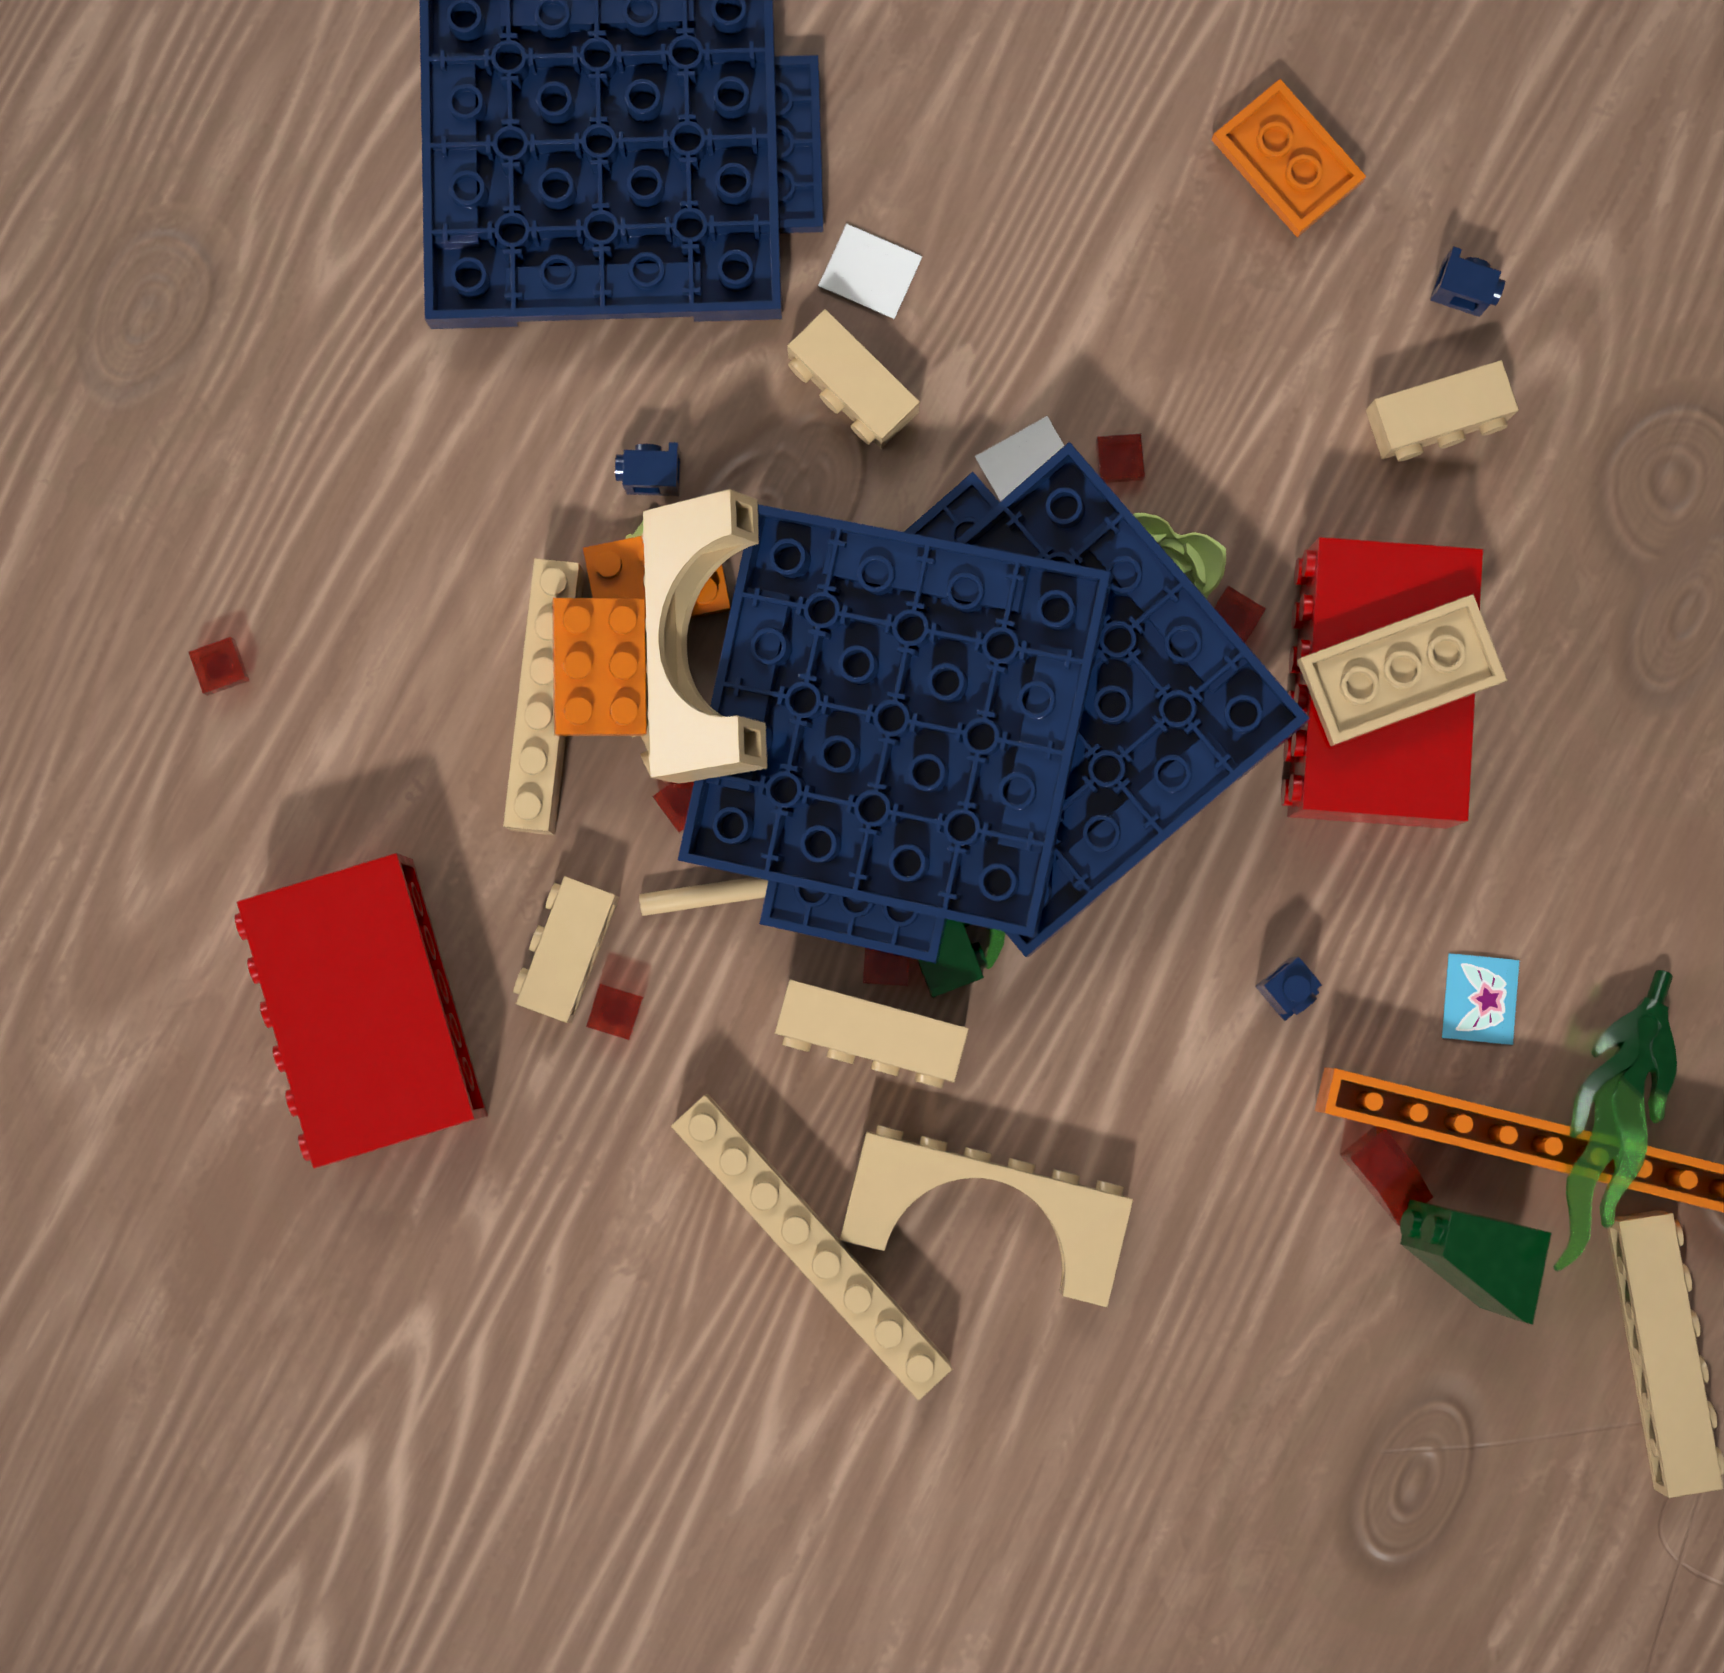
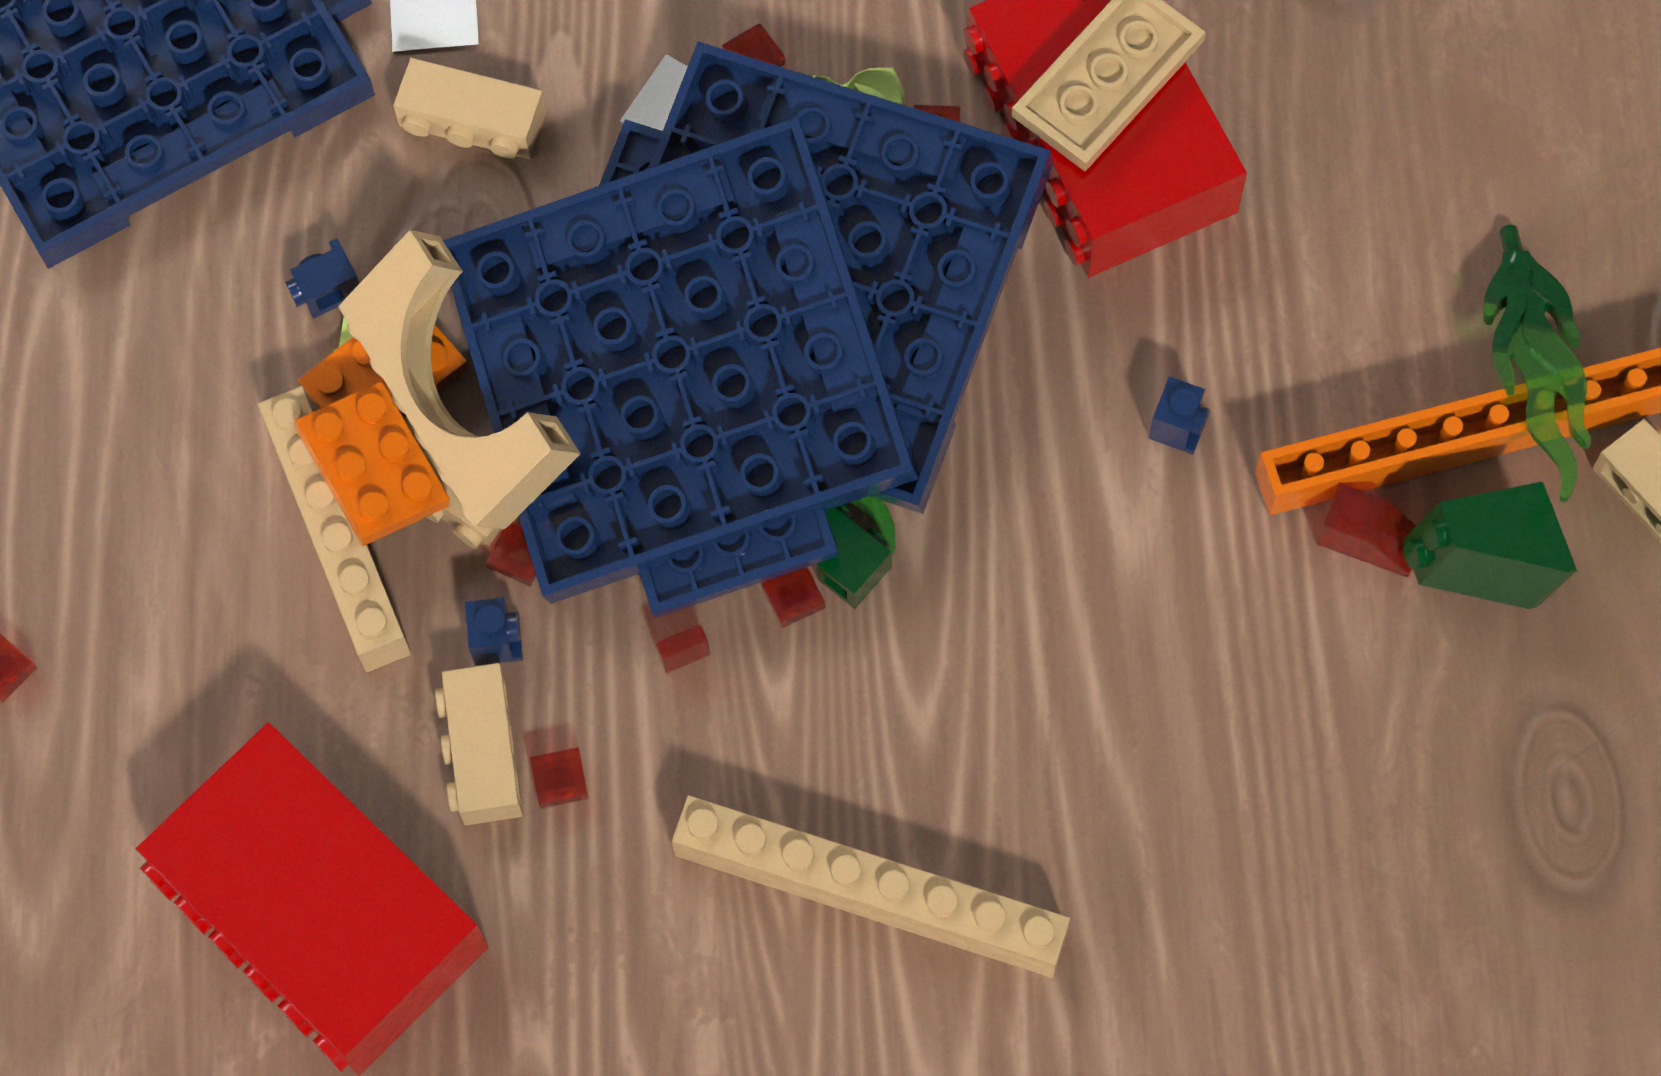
camera: 25 degrees left, 15 degrees down
tan piece [639,877,768,916] -> none
tan brick [775,980,969,1088] -> none
tan arch [840,1125,1133,1307] -> none
medium azure sticker [1442,953,1520,1045] -> none
none -> dark blue brick [465,597,523,666]
none -> clear red tile [656,625,710,674]

